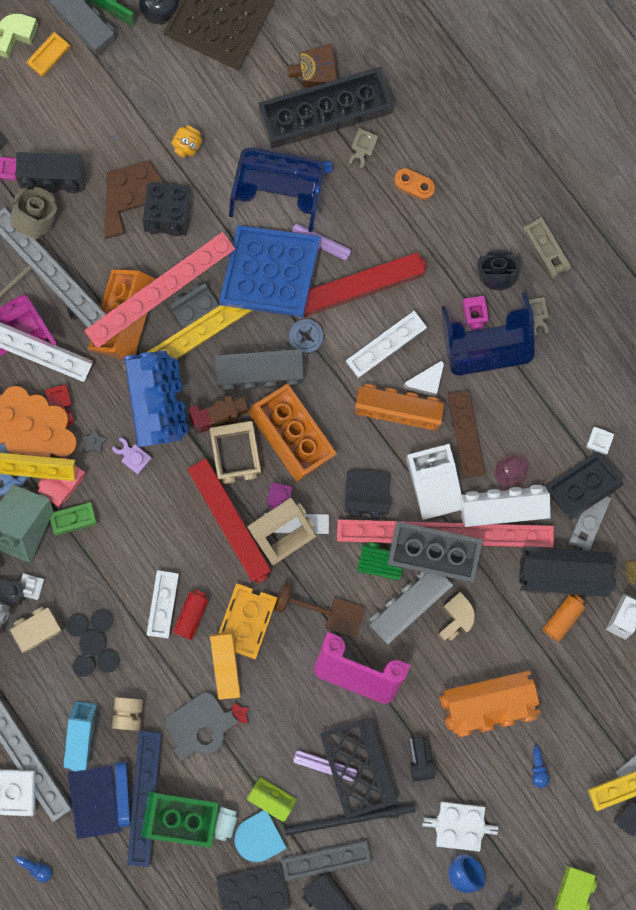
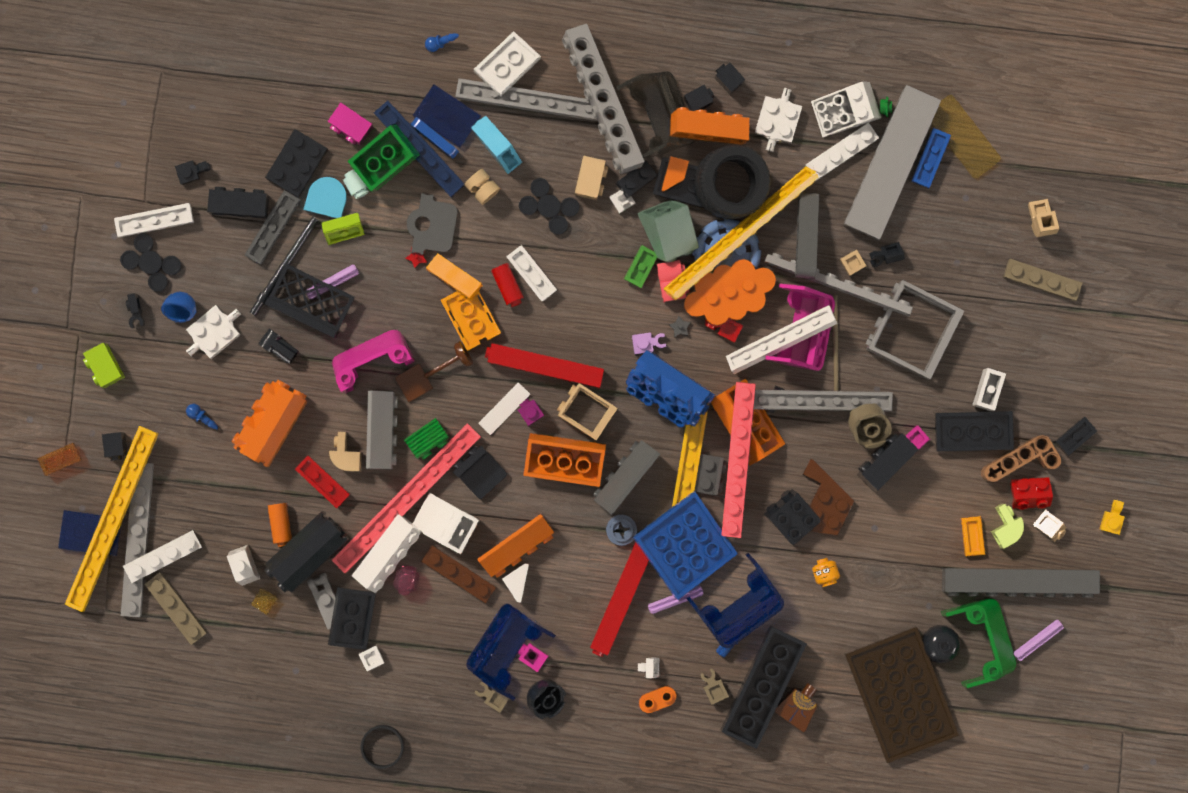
camera: 135 degrees right, 5 degrees up
reddish brown hips [189,396,248,435] -> none
tan window [247,498,316,565] -> none
white plate [346,311,427,379] -> none
dark grey slope [388,521,483,583] -> none
dark tan plate [523,217,571,279] -> none
none -> red plate [295,455,351,509]
none -> dark pink brick [328,102,374,145]
none -> white tile [638,657,660,678]

